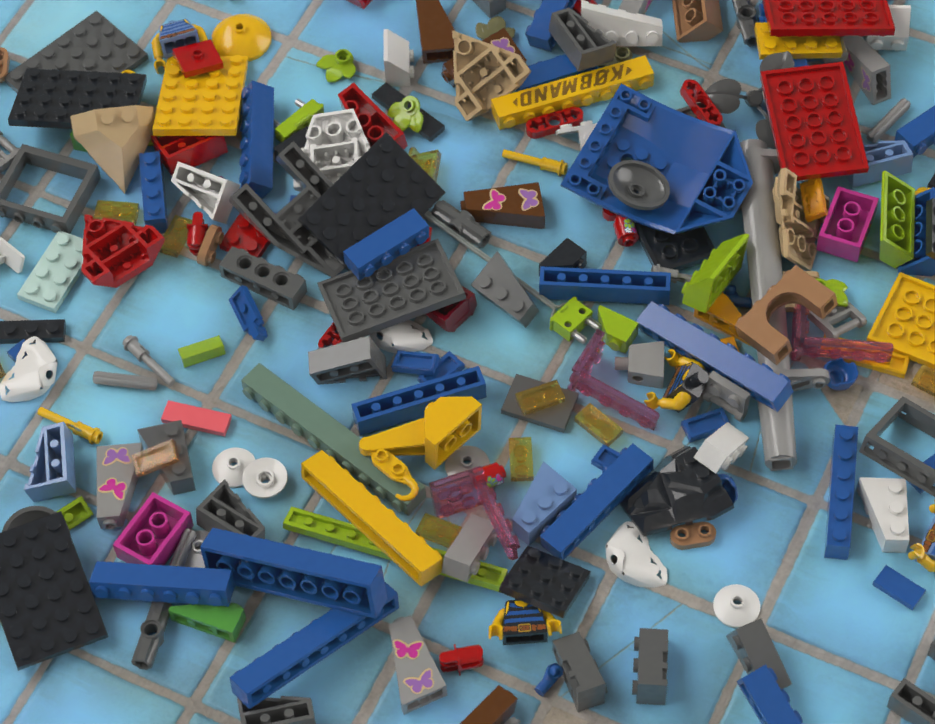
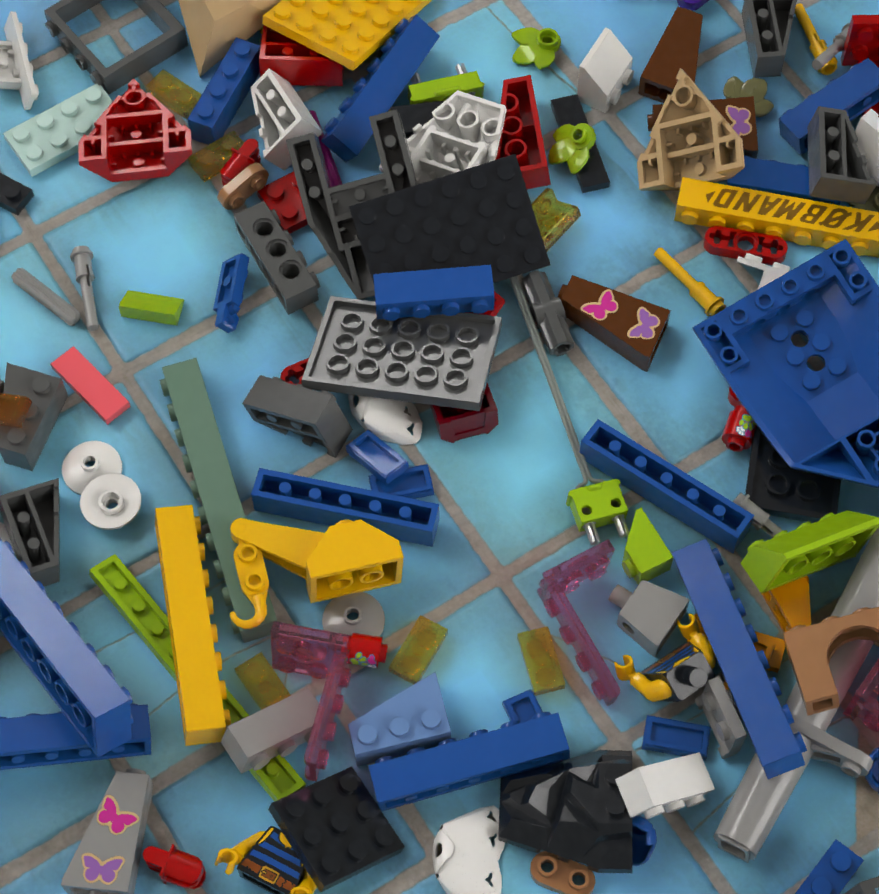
camera: 30 degrees right, 5 degrees up
dark grey wedge [471,251,539,328] -> none
dark grey tile [501,374,579,433] -> none
clear yellow plate [515,379,565,416] -> none
black slope [539,238,587,277] -> none
dark grey dish [608,160,670,210] -> none
blue arm [723,284,752,308] -> none

